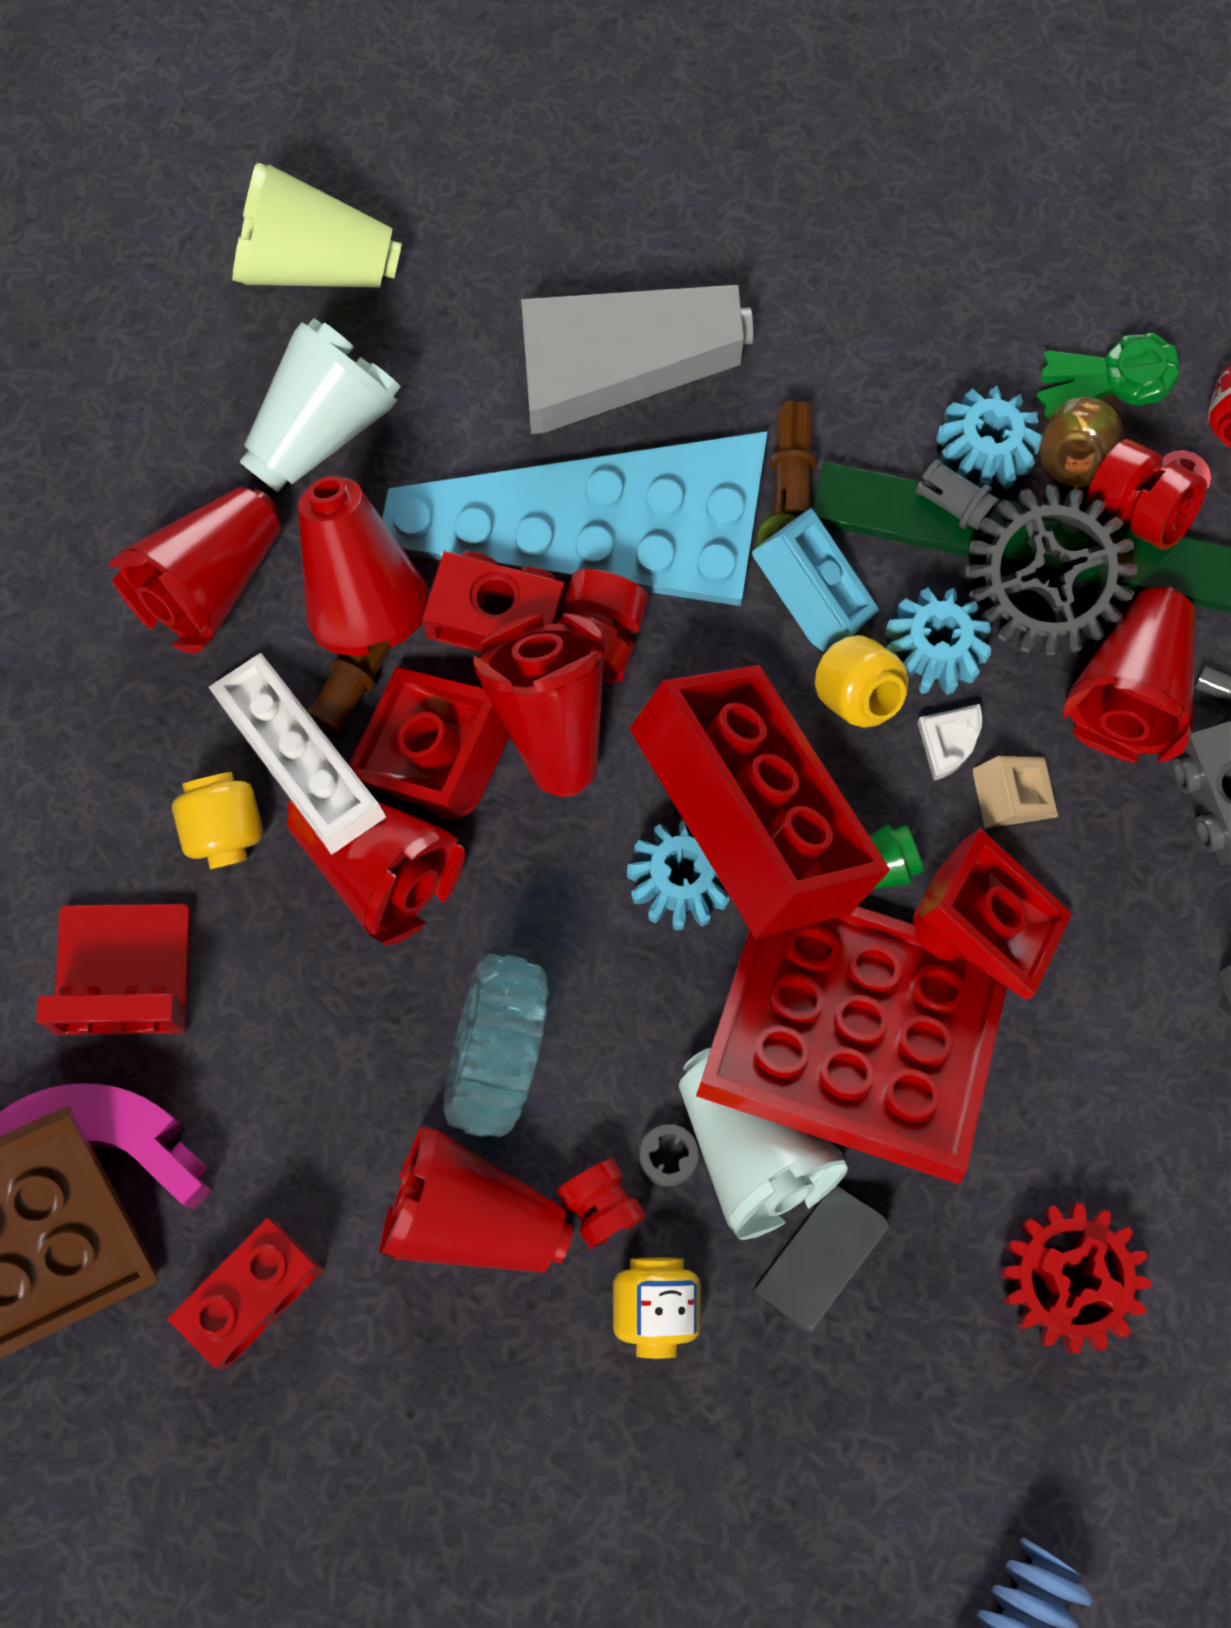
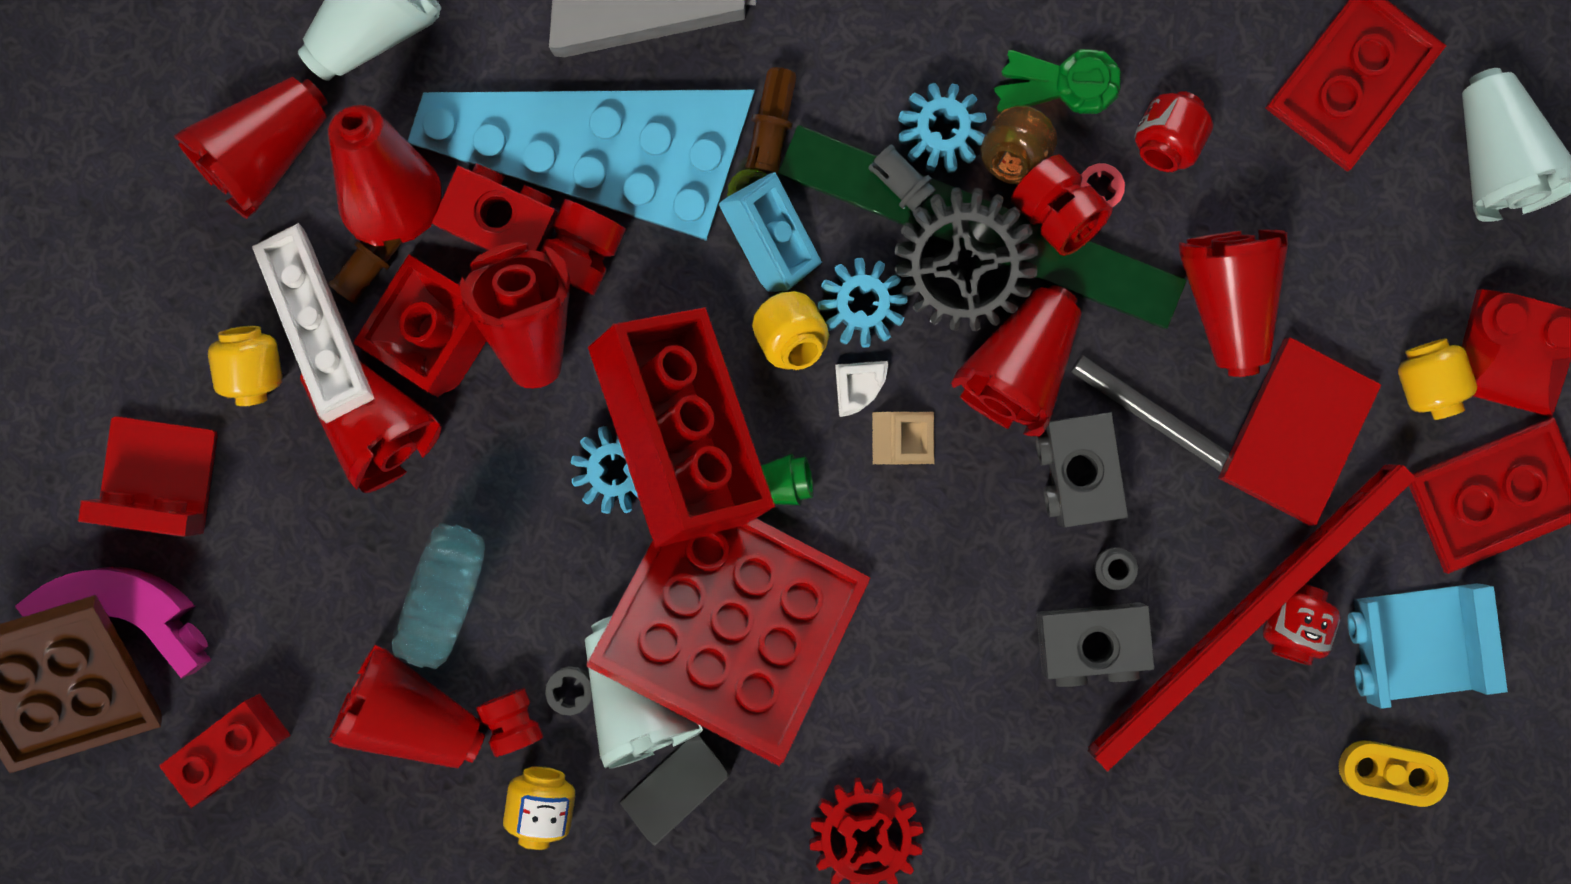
camera: 10 degrees right, 15 degrees up
red slope [914,828,1072,1000] -> none

